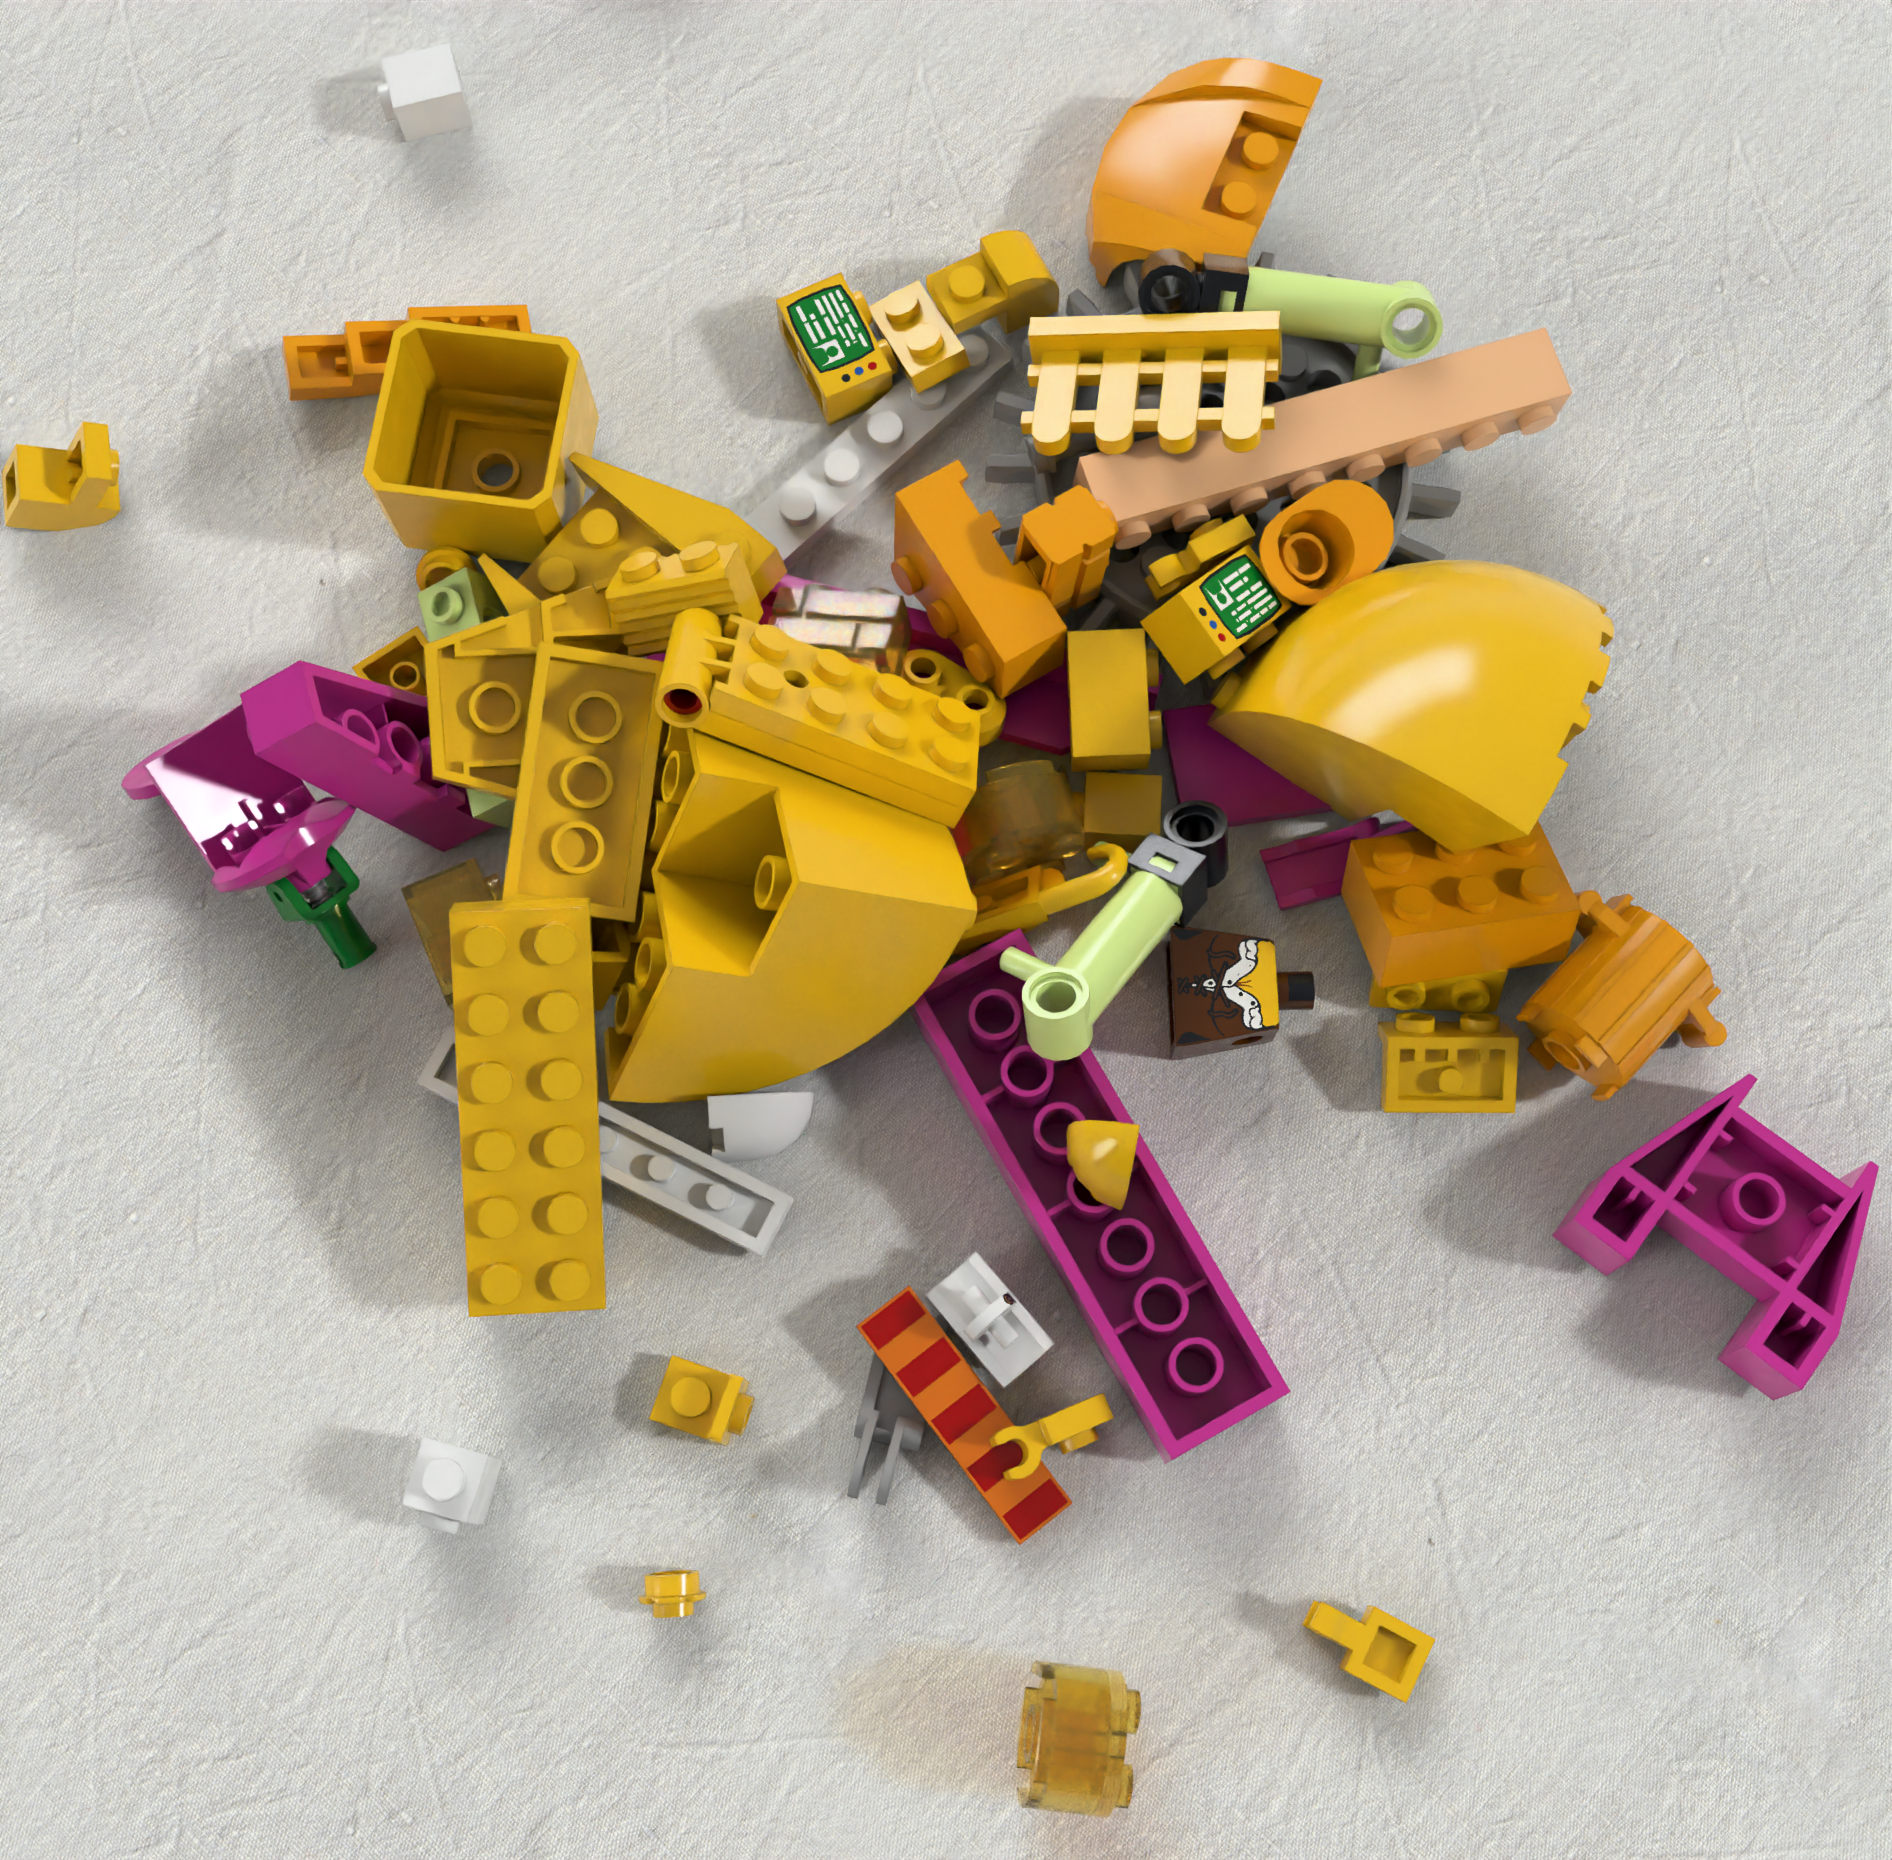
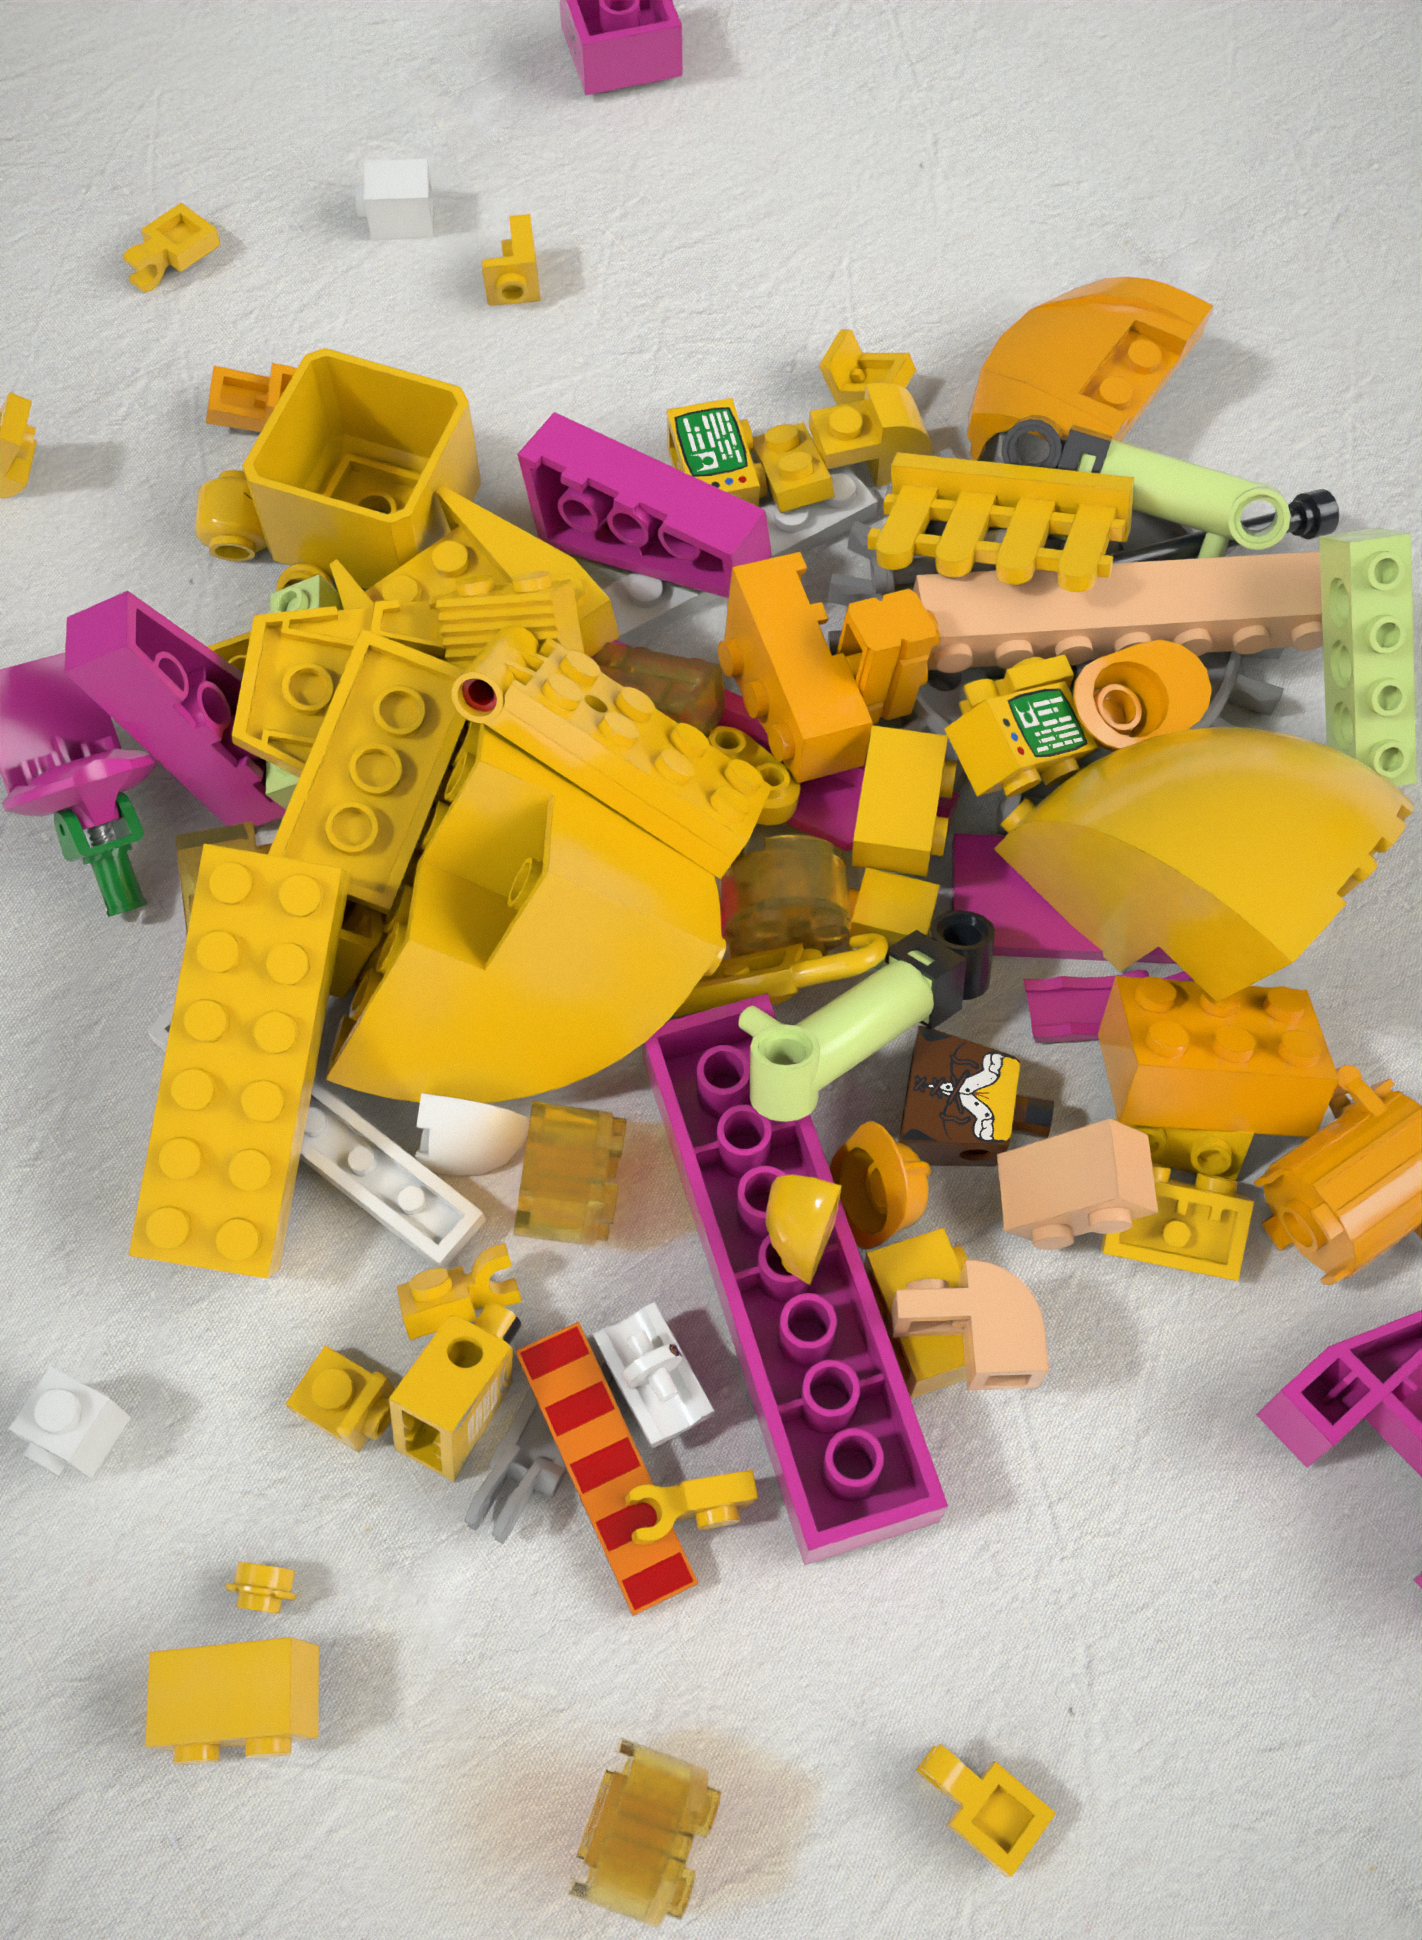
camera: 10 degrees right, 10 degrees down
none -> yellow plate [123,202,220,293]
none -> yellow brick [145,1637,319,1765]
none -> yellow head [195,470,267,561]
none -> yellow torso [389,1302,522,1483]
none -> yellow plate [397,1243,522,1341]
none -> yellow bracket [481,214,541,306]
none -> clear yellow brick [513,1101,626,1247]
none -> dark pink wedge [517,412,772,598]
none -> yellow bracket [820,329,916,405]
none -> light orange piece [829,1121,931,1249]
none -> yellow brick [864,1227,968,1399]
none -> light nougat brick [890,1260,1049,1390]
none -> light nougat brick [997,1118,1158,1250]
none -> black piece [1108,489,1339,563]
none -> yellowish green brick [1319,528,1417,786]

